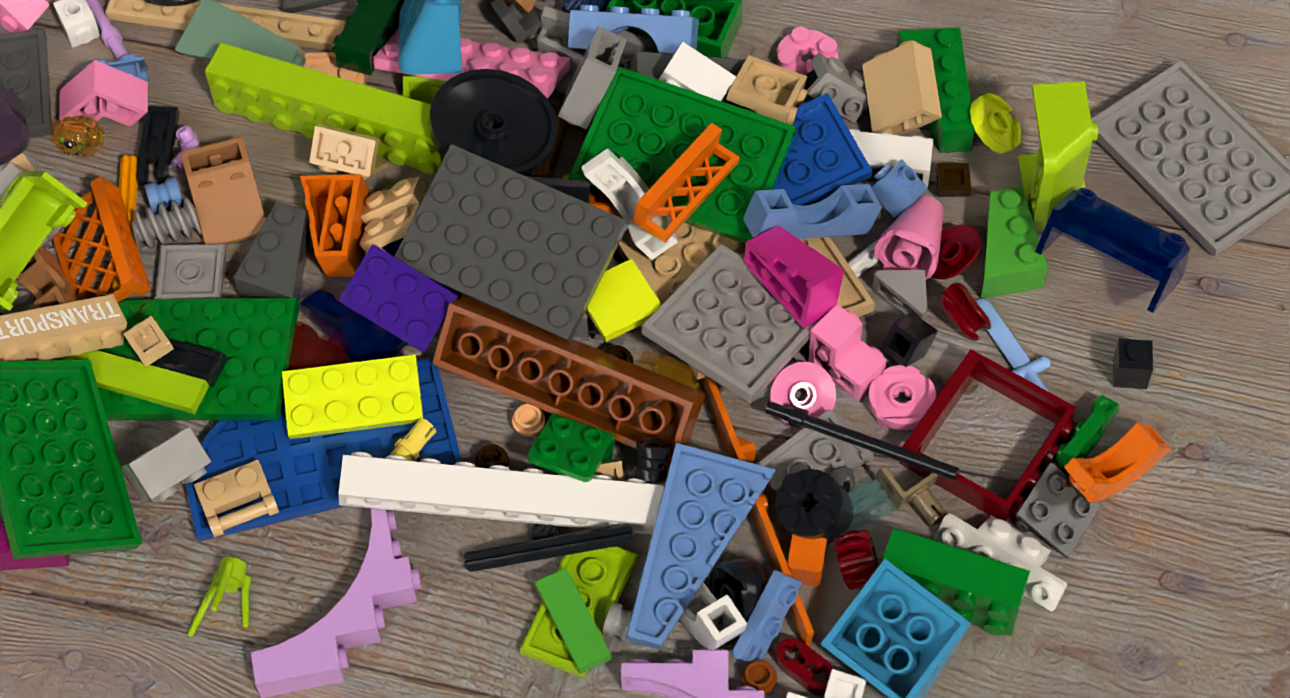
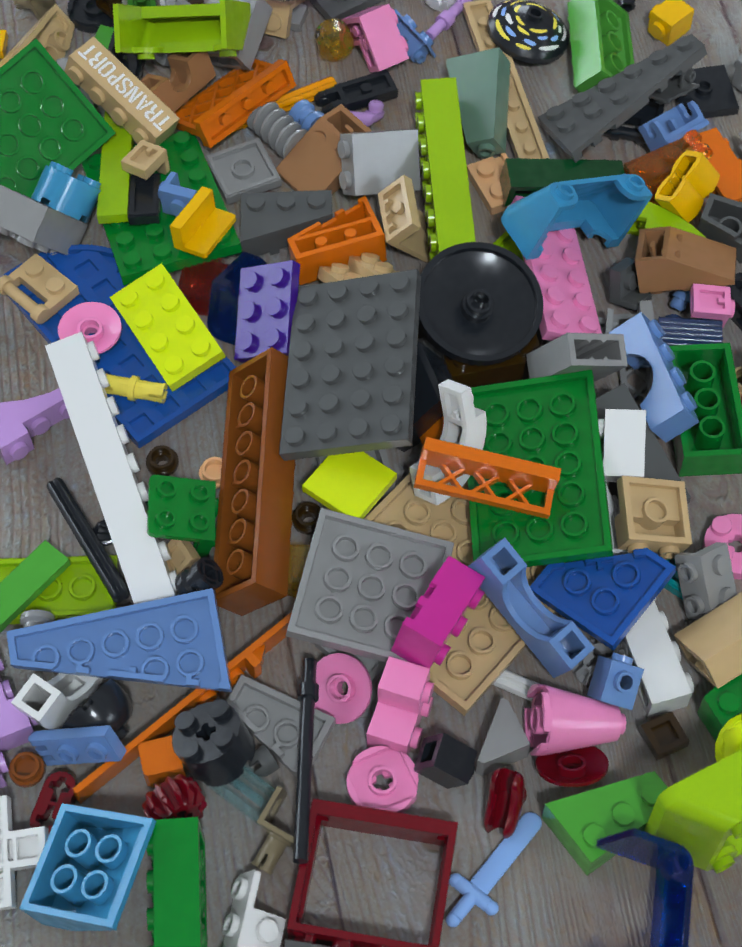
camera: 65 degrees right, 0 degrees up
none -> dark azure brick [31,161,101,224]
none -> bright pink dish [58,302,122,354]
none -> medium blue bracket [158,171,197,216]
none -> yellow panel [170,186,236,259]
none -> light grey brick [337,129,421,196]

